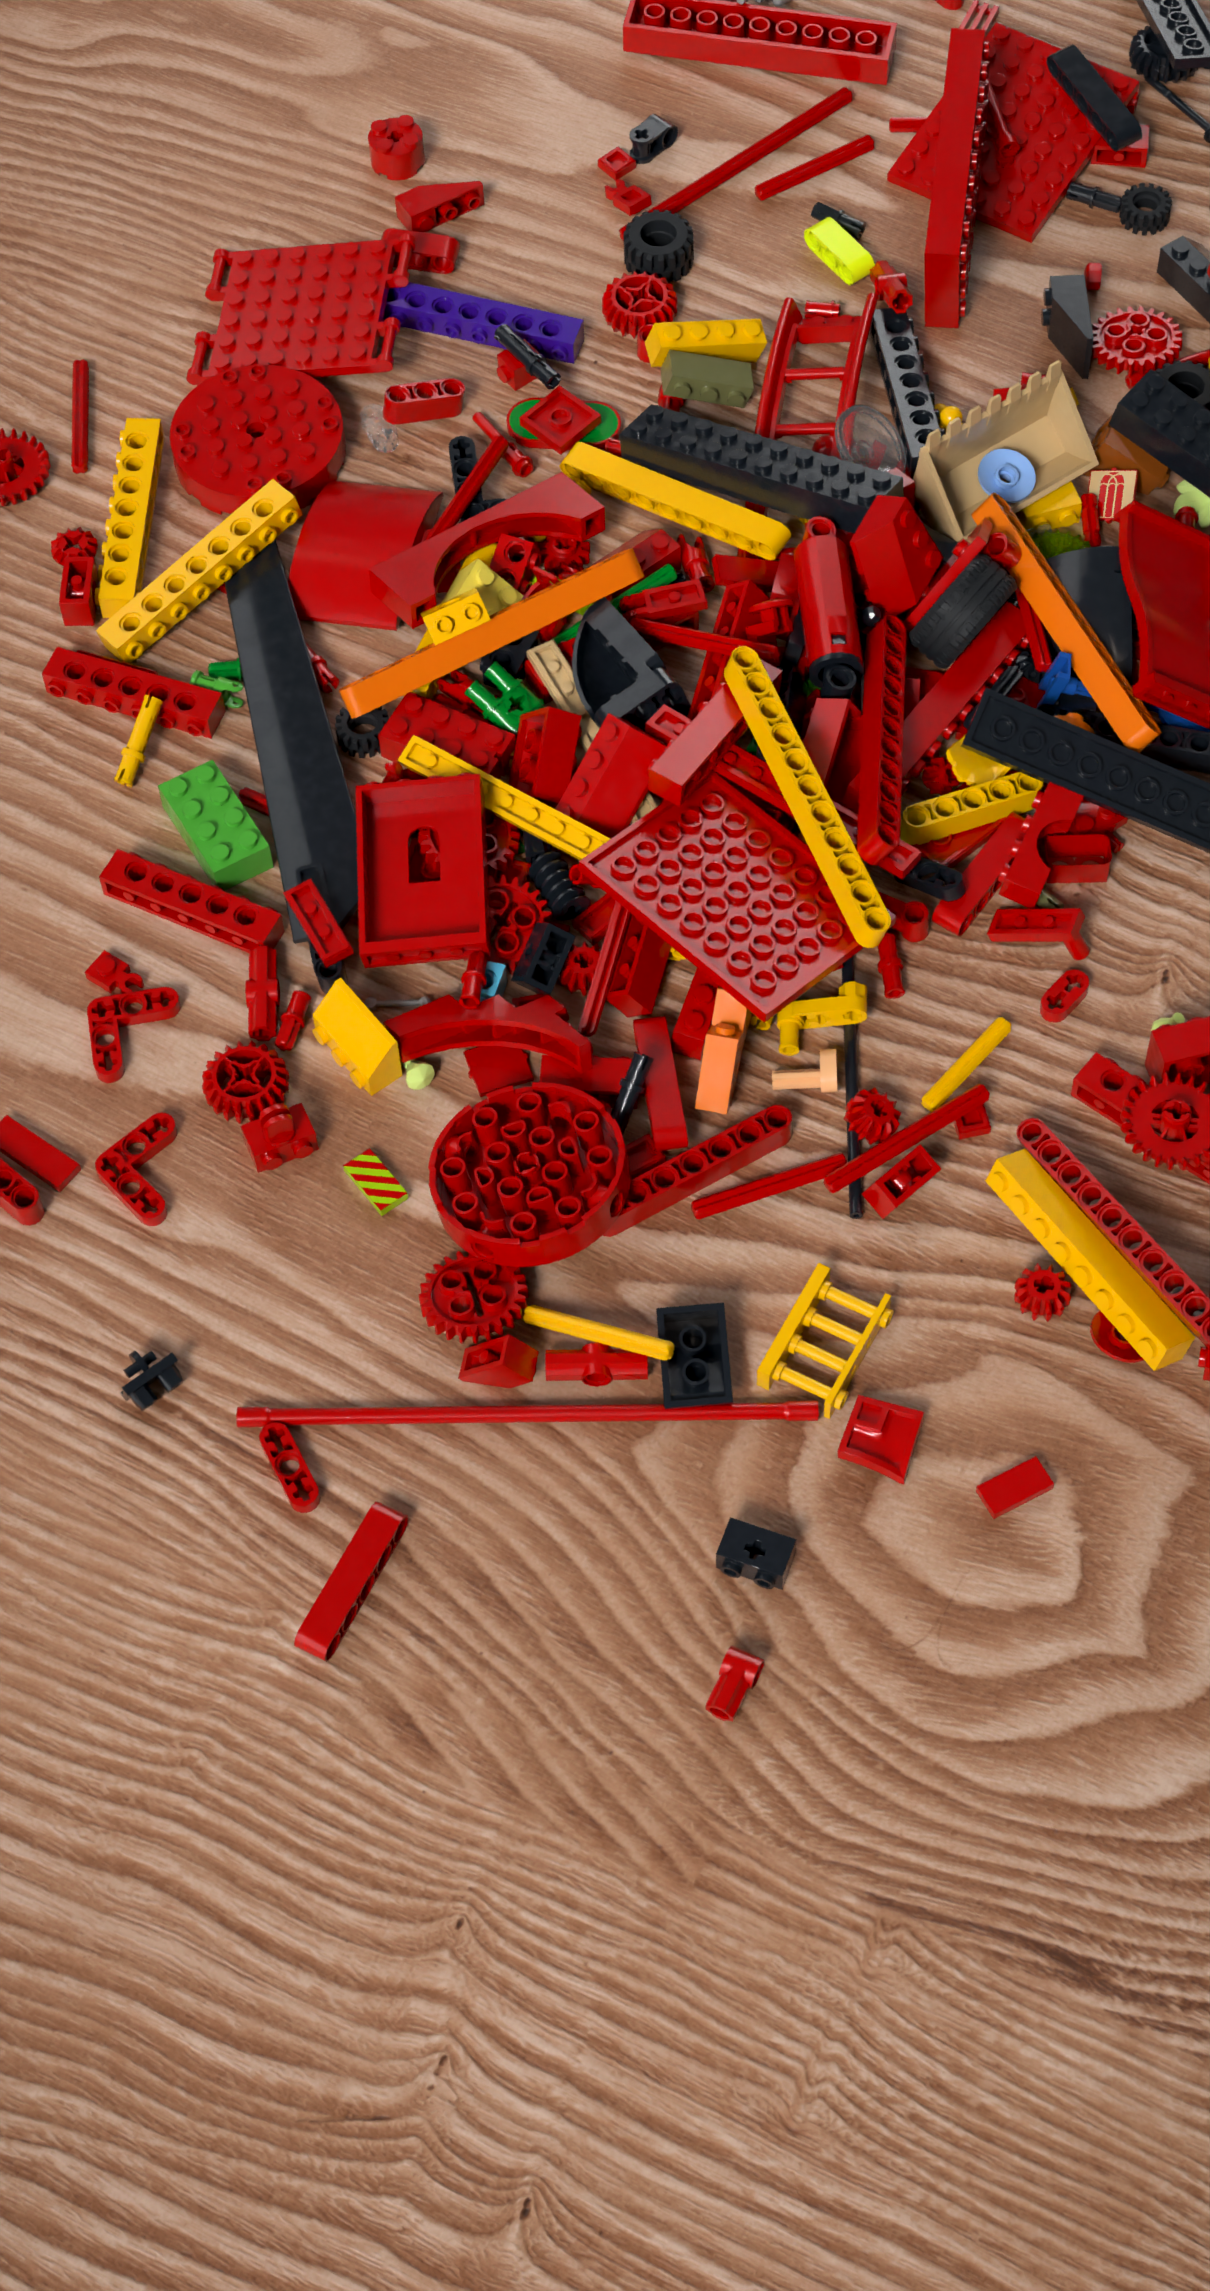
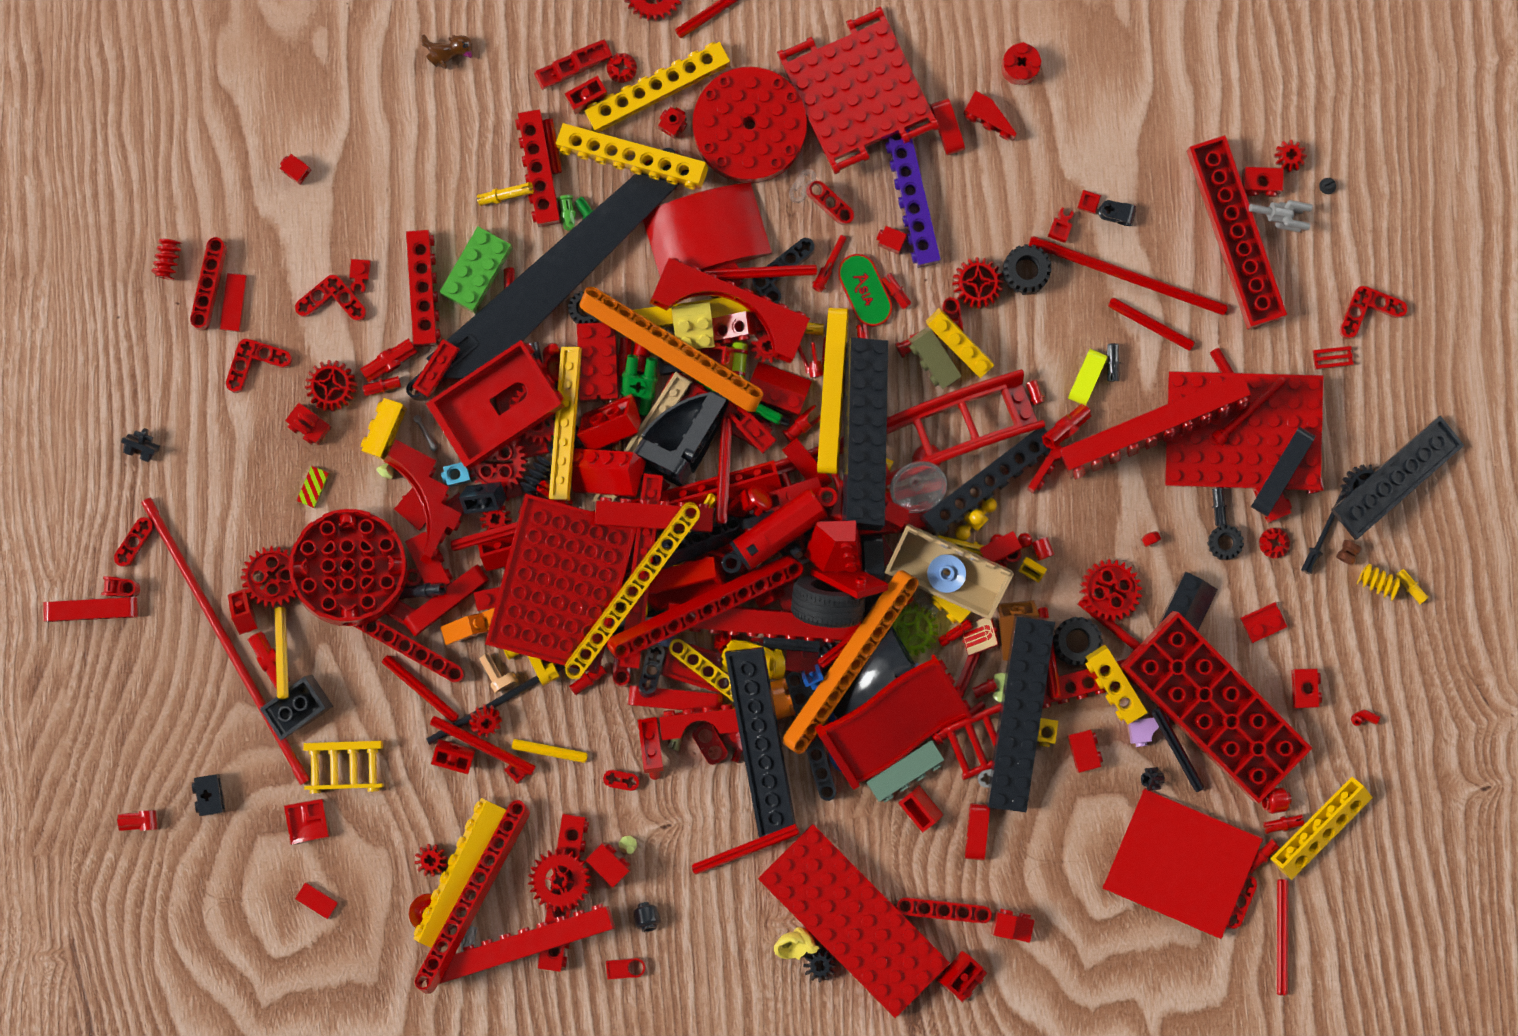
camera: 60 degrees right, 25 degrees up
red pin [306,642,340,693] -> none
yellow brick [420,588,491,646] -> none
red axle [459,951,488,1009] -> none
black pin [494,324,561,390] -> none
red plate [519,385,601,455] -> none
red bush [558,562,584,580] -> none
red beam [983,532,1022,569] -> none
black slope [1041,274,1094,379] -> none
none -> red piece [101,576,141,597]
none -> red slope [534,39,613,90]
none -> red brick [658,106,688,139]
none -> red plant [798,337,826,378]
none -> red axle [881,273,911,309]
none -> red hinge [1027,445,1062,494]
none -> red gear [1259,528,1290,558]

